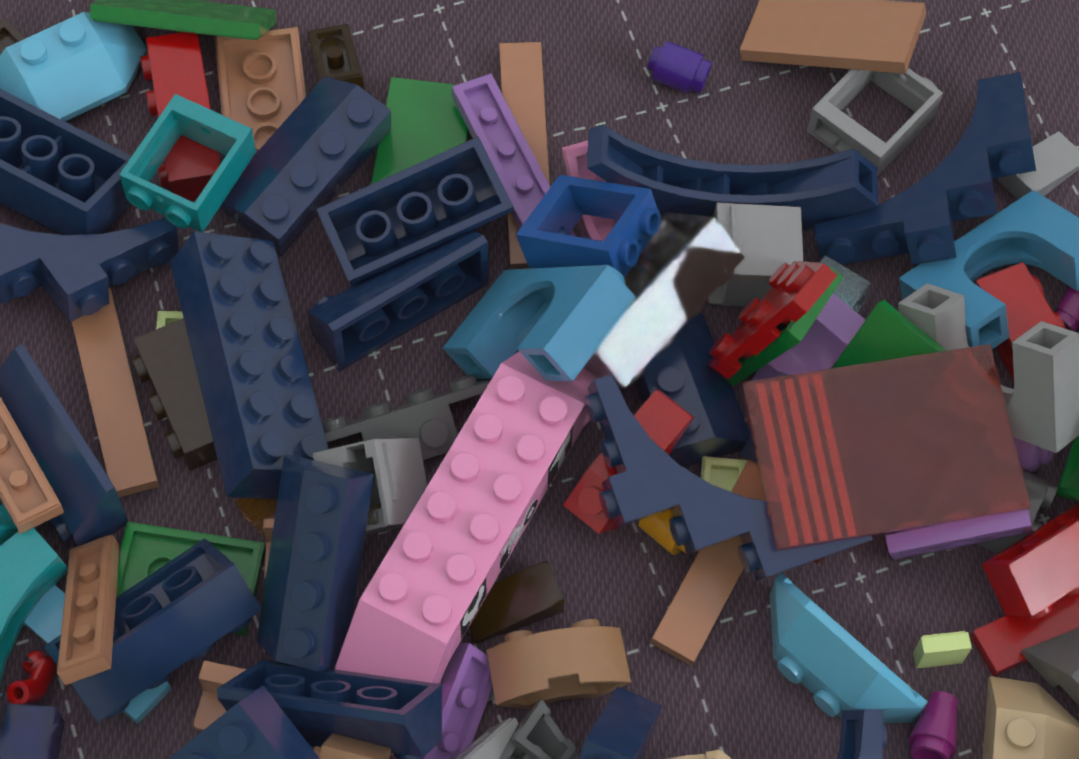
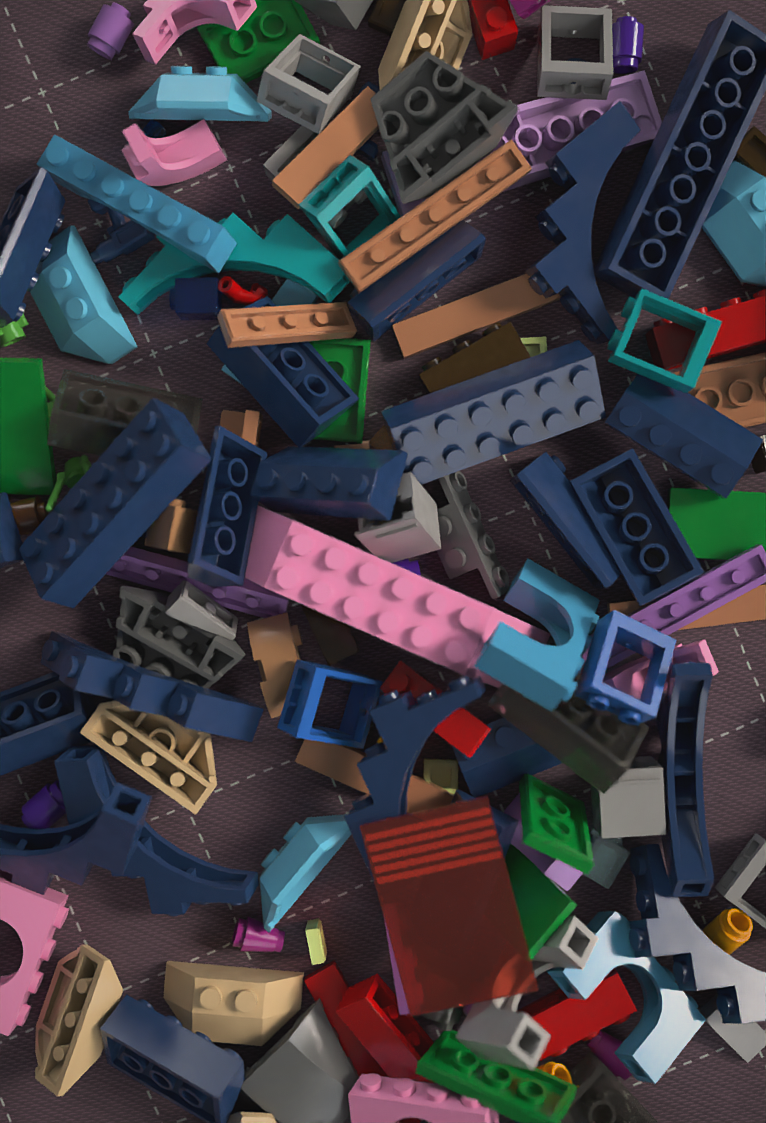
camera: 90 degrees right, 25 degrees up
red plate [707,261,838,379] -> none
none -> blue window [277,659,383,749]
none -> light orange brick [703,908,753,955]

